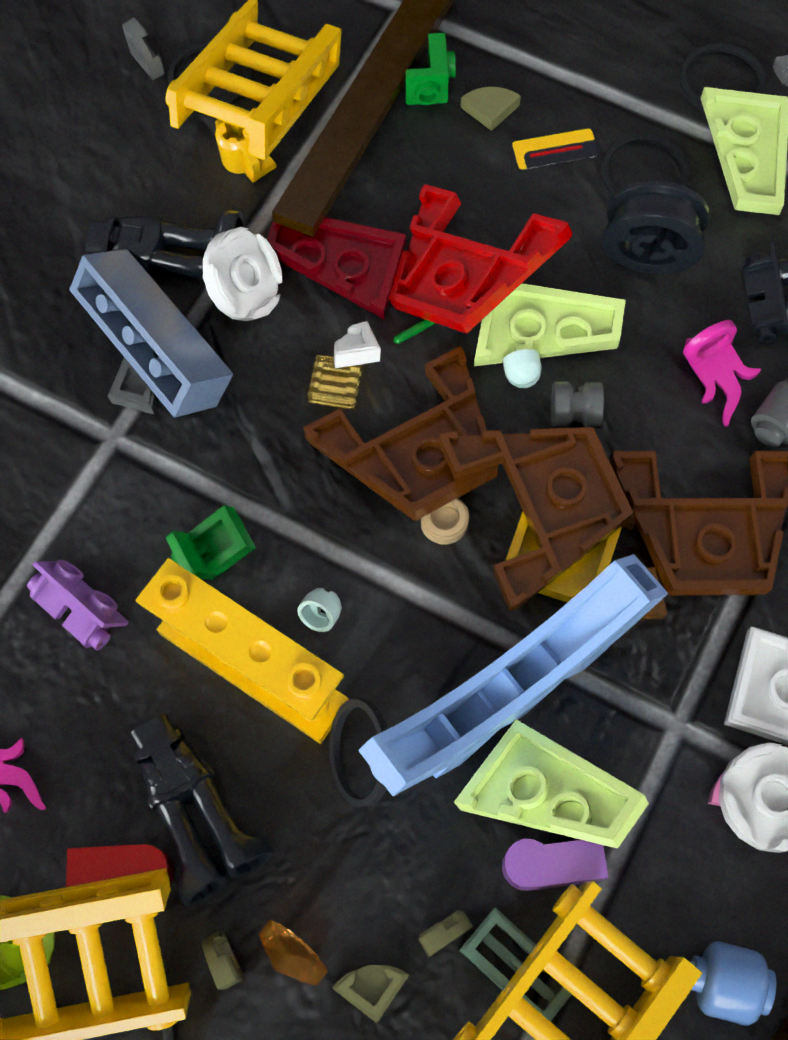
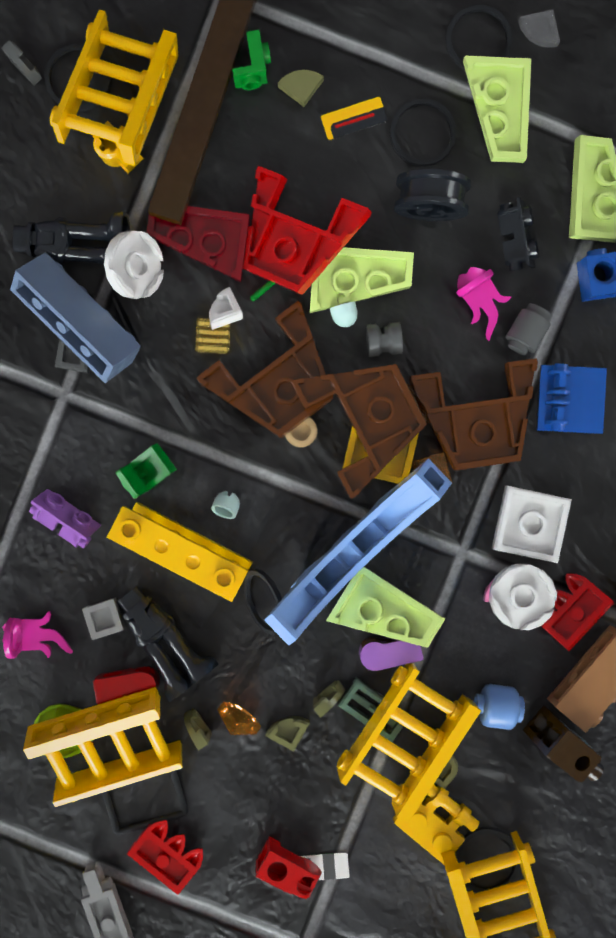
camera: 10 degrees left, 20 degrees up
none -> light grey plate [82,597,126,640]

